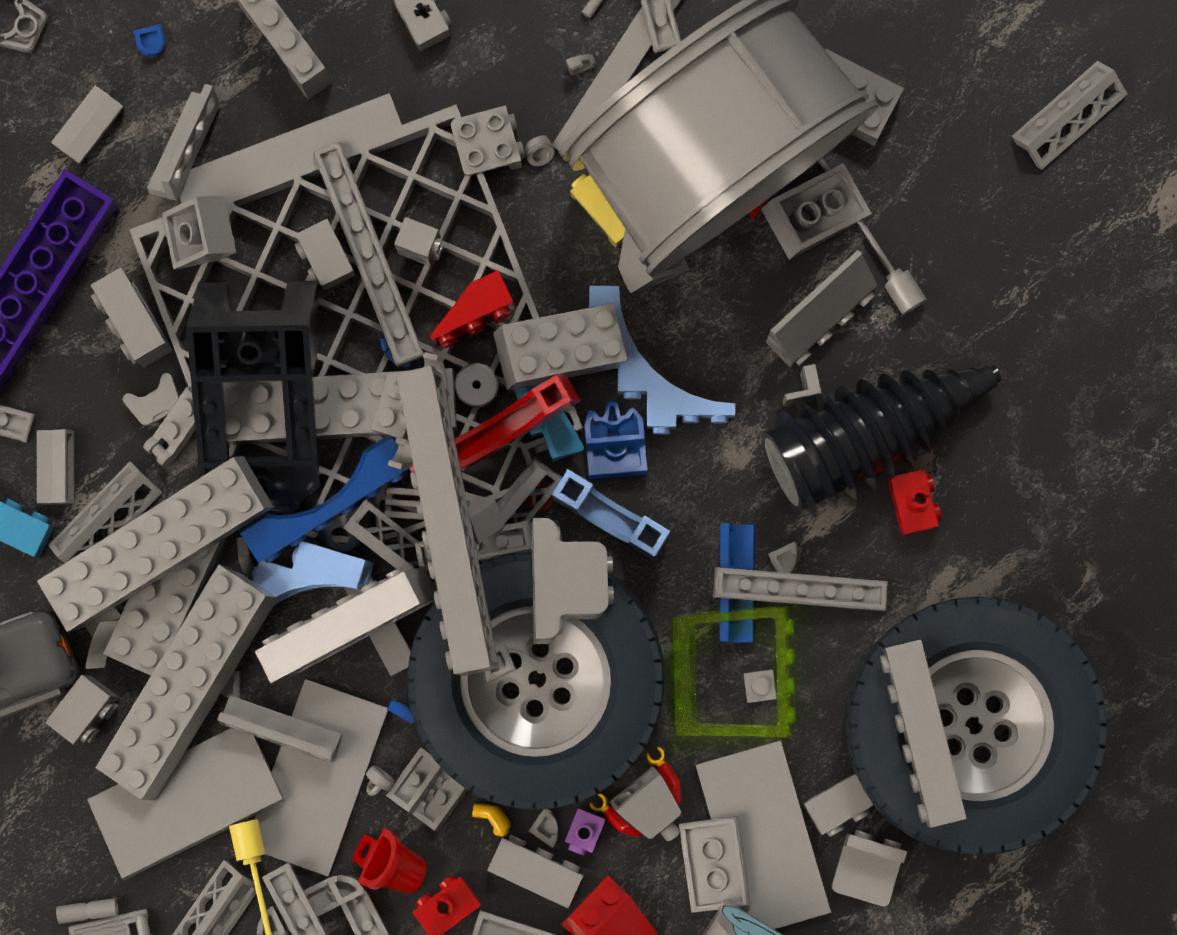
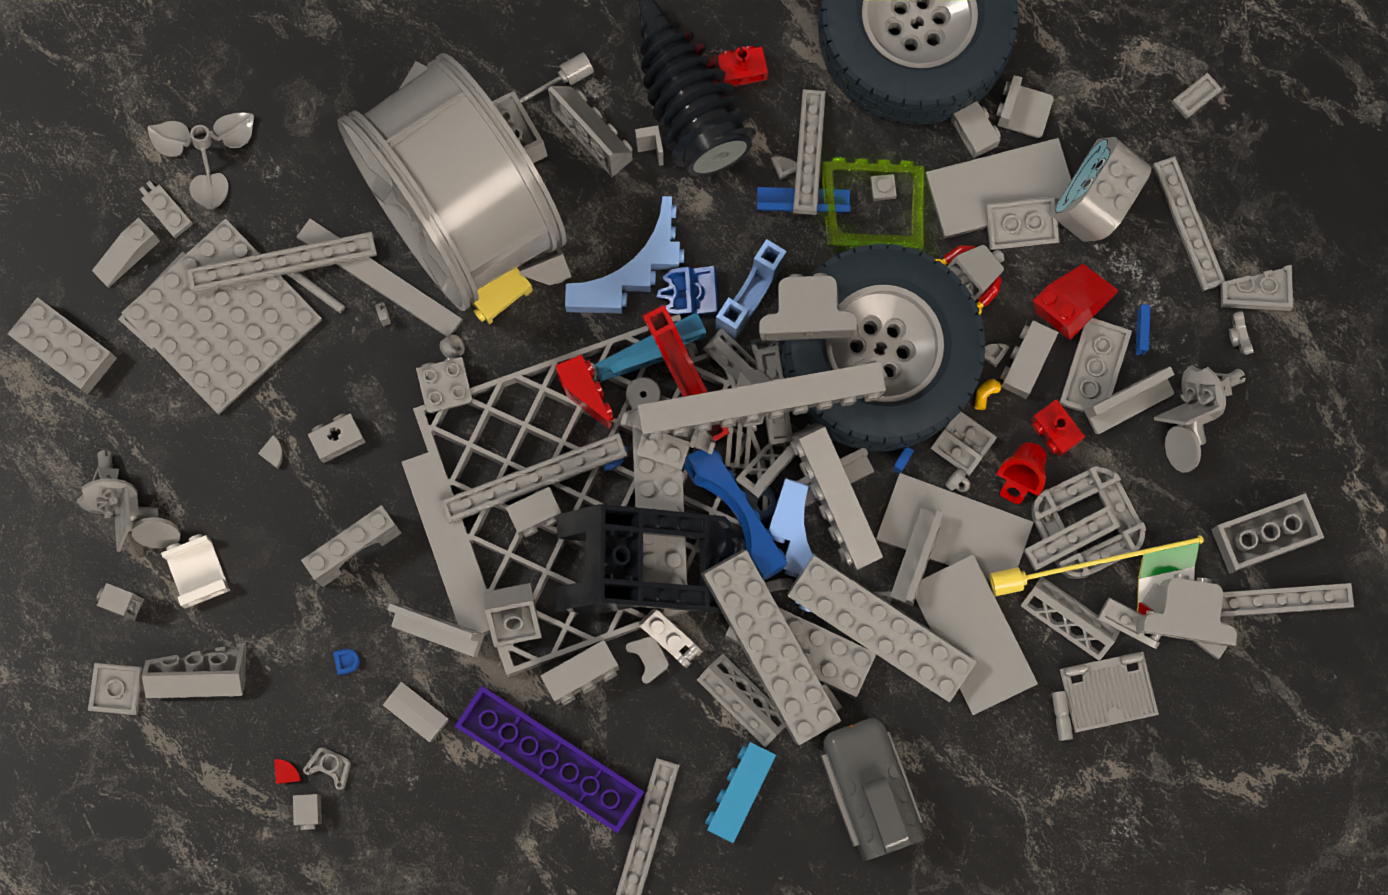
camera: 95 degrees left, 5 degrees down
light grey piece [37,429,74,505] -> none
light grey brick [45,675,120,745] -> none
white sticker [85,621,118,669] -> none
light grey brick [394,217,444,267] -> none
light grey brick [493,303,628,390] -> none
medium lavender brick [565,808,606,856] -> none
light grey brick [880,640,967,828] -> none

